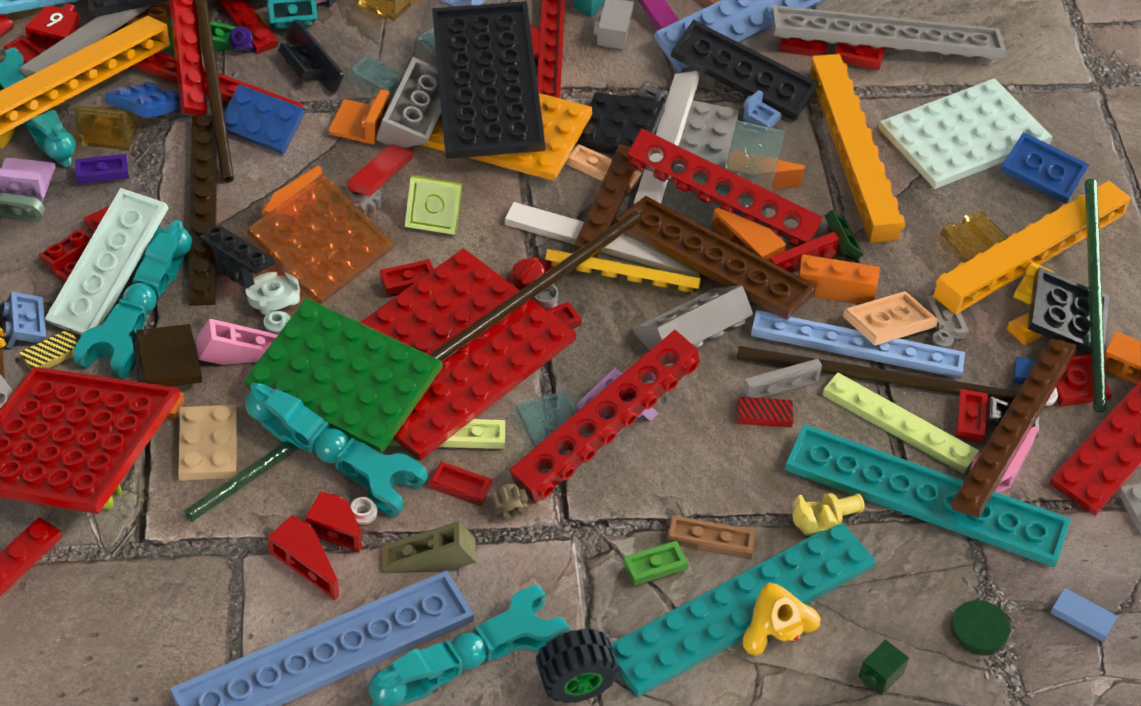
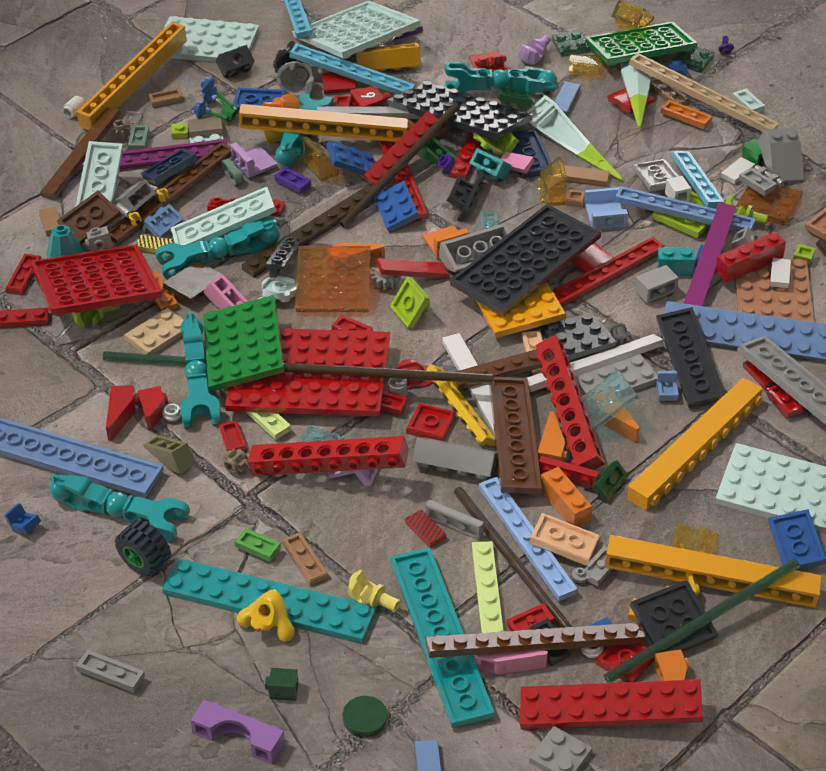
camera: 55 degrees right, 5 degrees down
none -> red tile [406,403,456,441]

